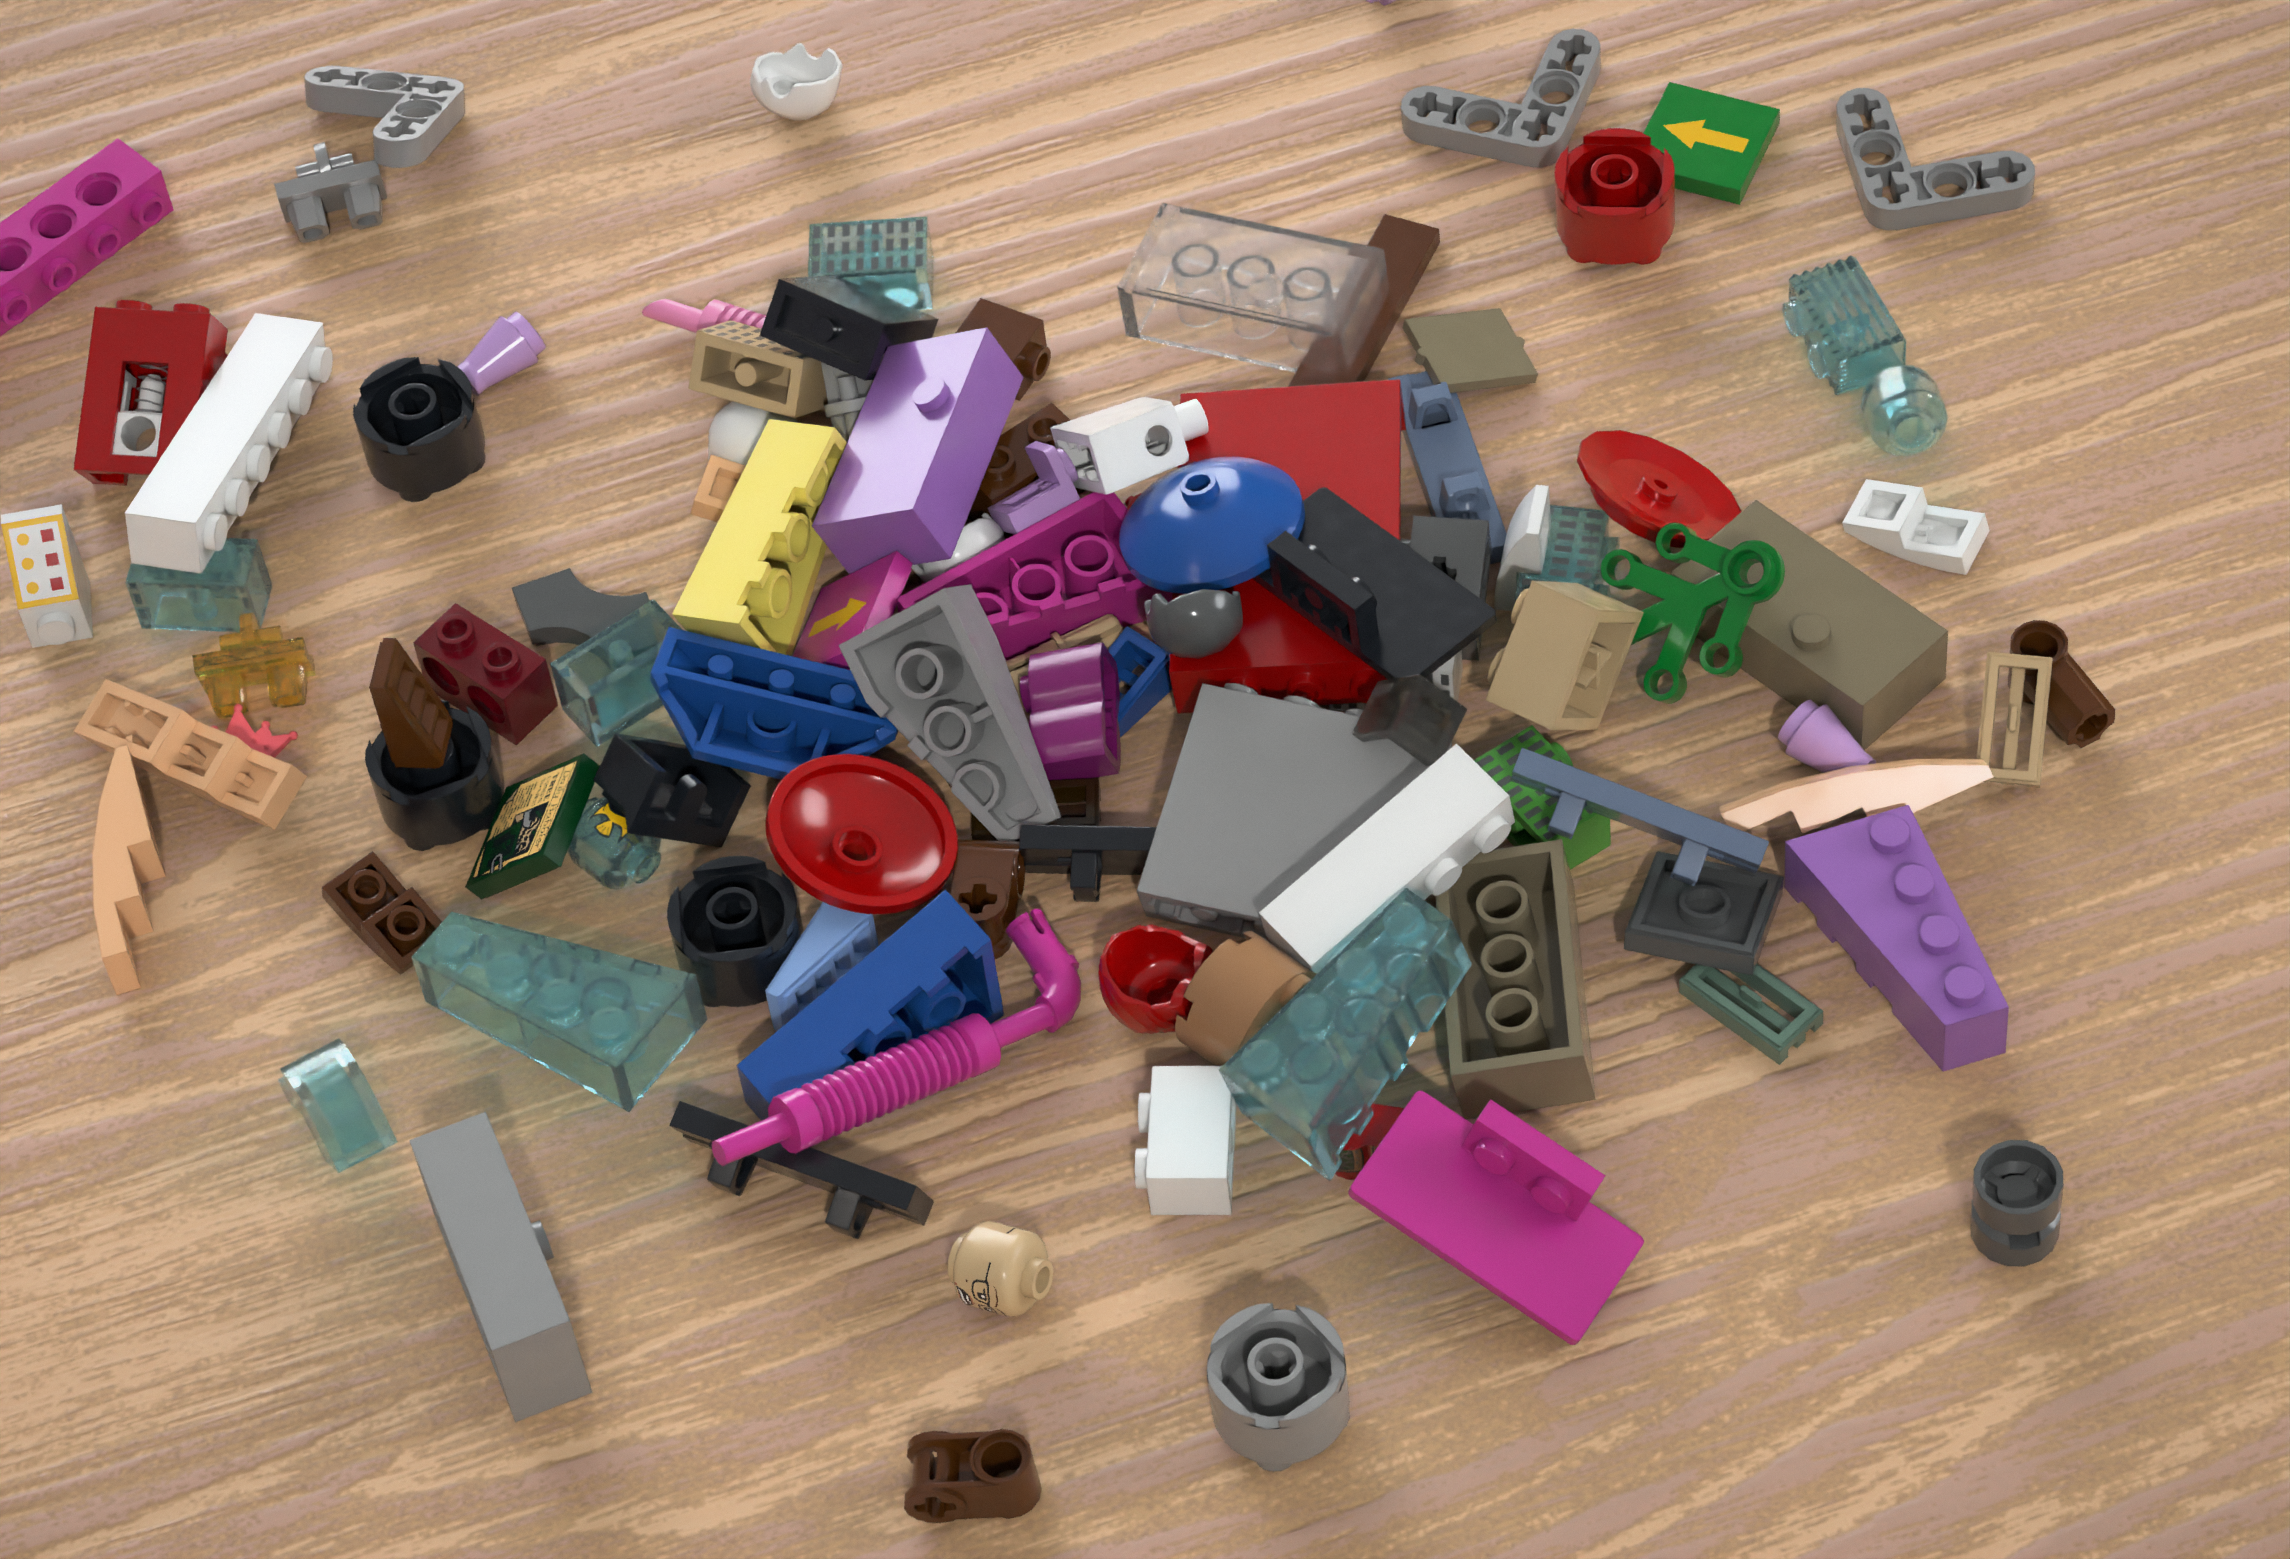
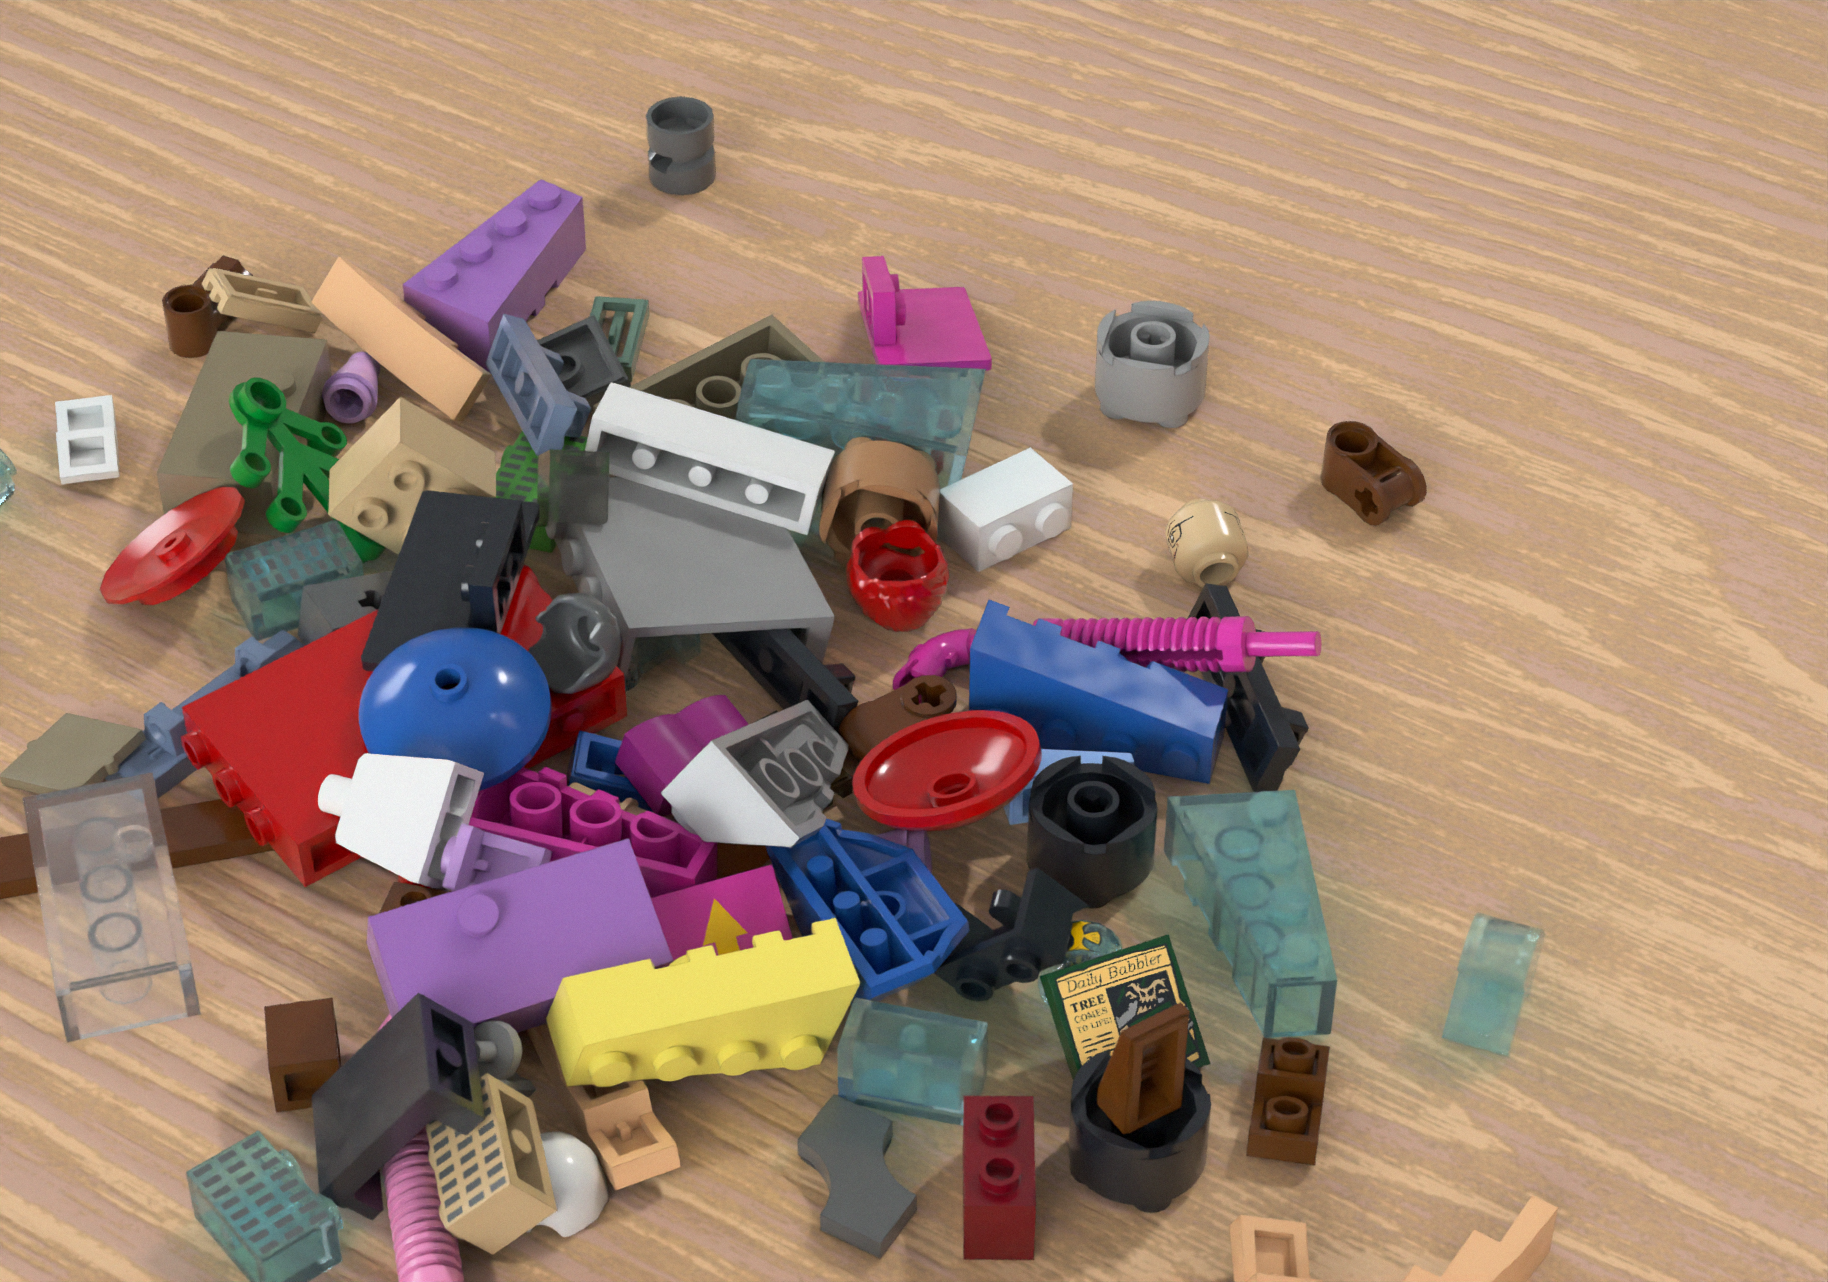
camera: 135 degrees left, 10 degrees down
light grey brick [409,1112,592,1422] -> none
white slope [1495,485,1551,611] -> none

